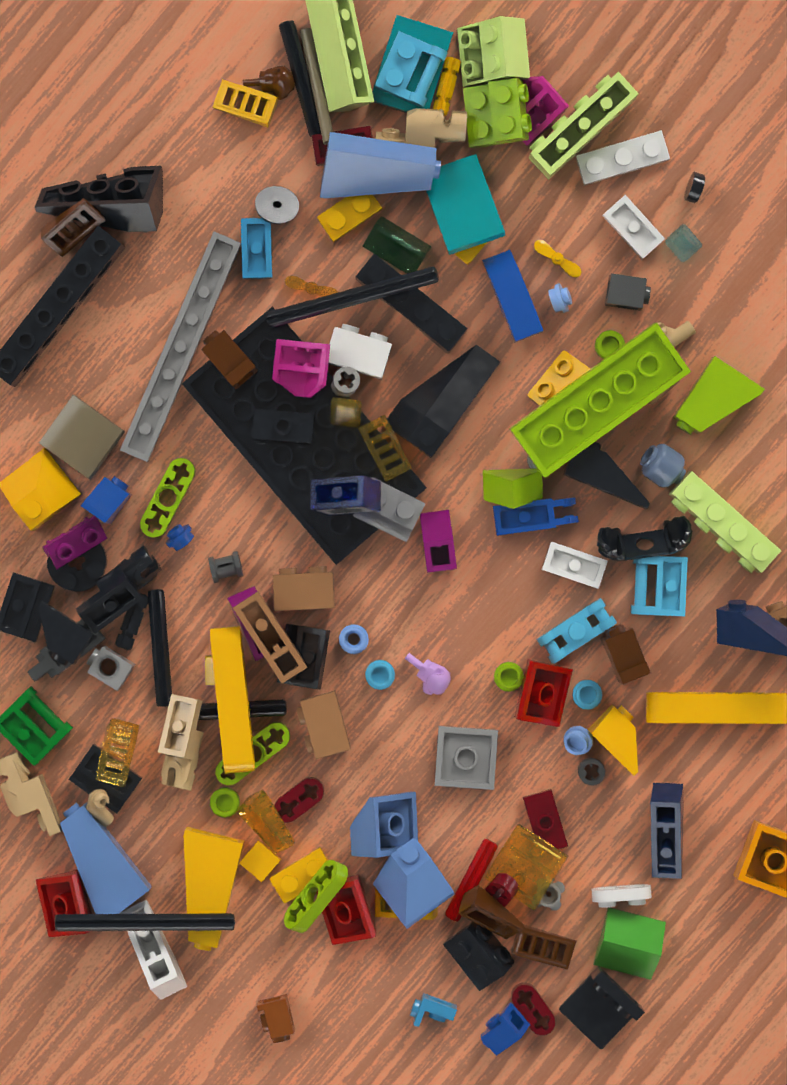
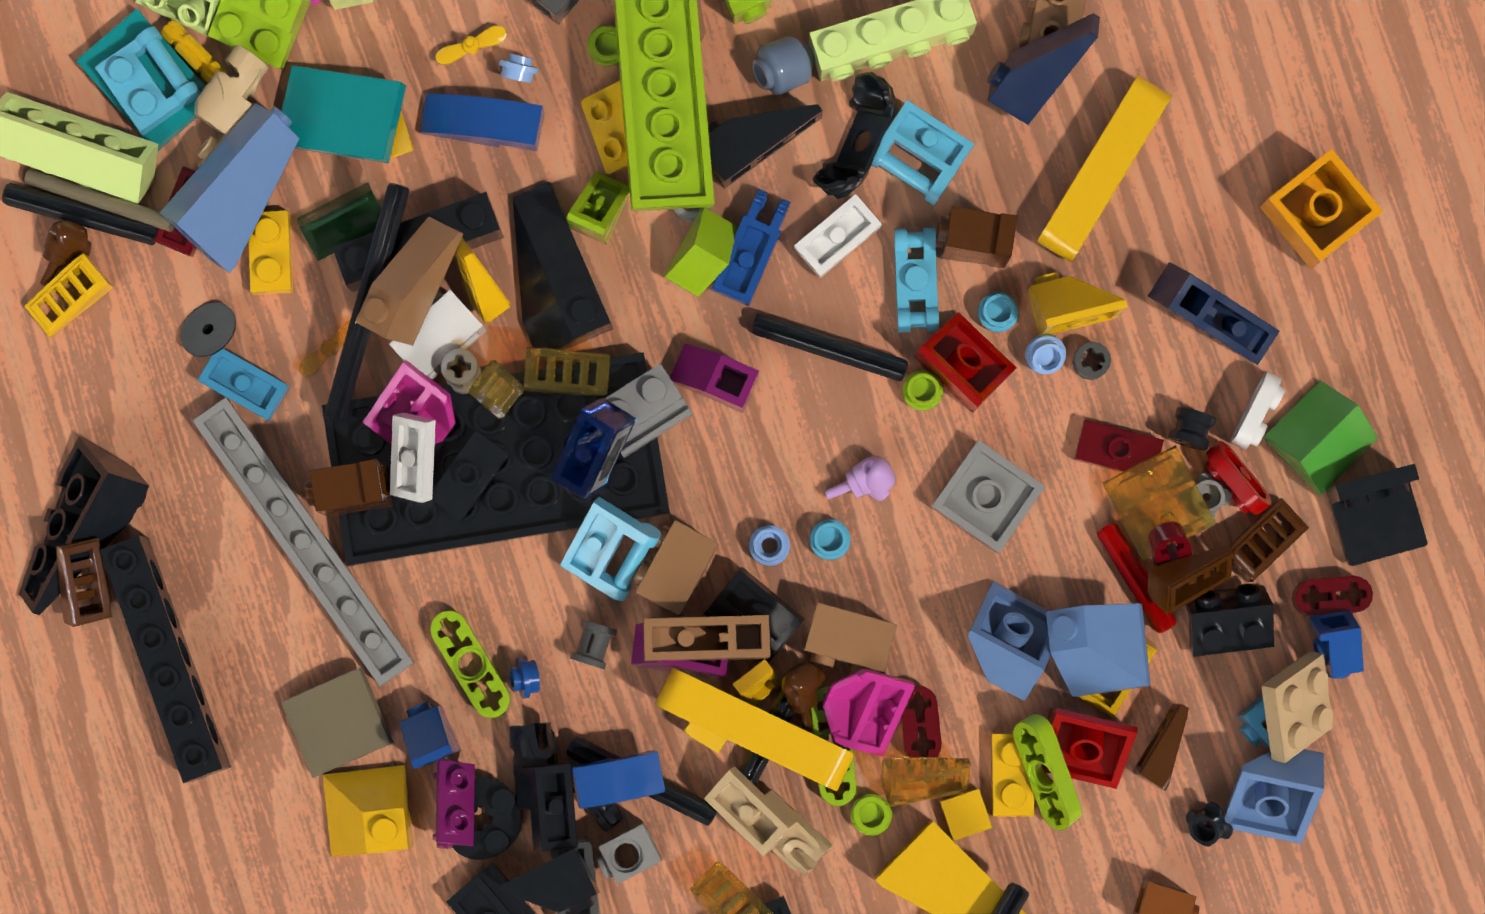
camera: 55 degrees left, 5 degrees down
none -> medium nougat slope [355,217,464,346]
none -> white plate [390,412,436,503]
none -> yellow slope [455,237,511,324]
none -> medium azure plate [560,497,661,601]
none -> lime slope [567,171,630,245]
none -> blue slope [571,750,666,809]
none -> yellow tile [732,659,782,706]
none -> black axle [752,313,908,381]
none -> reddish brown piece [782,661,826,732]
none -> dark pink slope [823,668,915,757]
none -> reddish brown slope [1133,703,1189,791]
none -> black wheel [1168,407,1216,451]
none -> black plate [1186,802,1233,847]
none -> red plate [1205,441,1272,515]
none -> medium blue slope [1223,749,1324,844]
none -> tan plate [1261,651,1333,763]

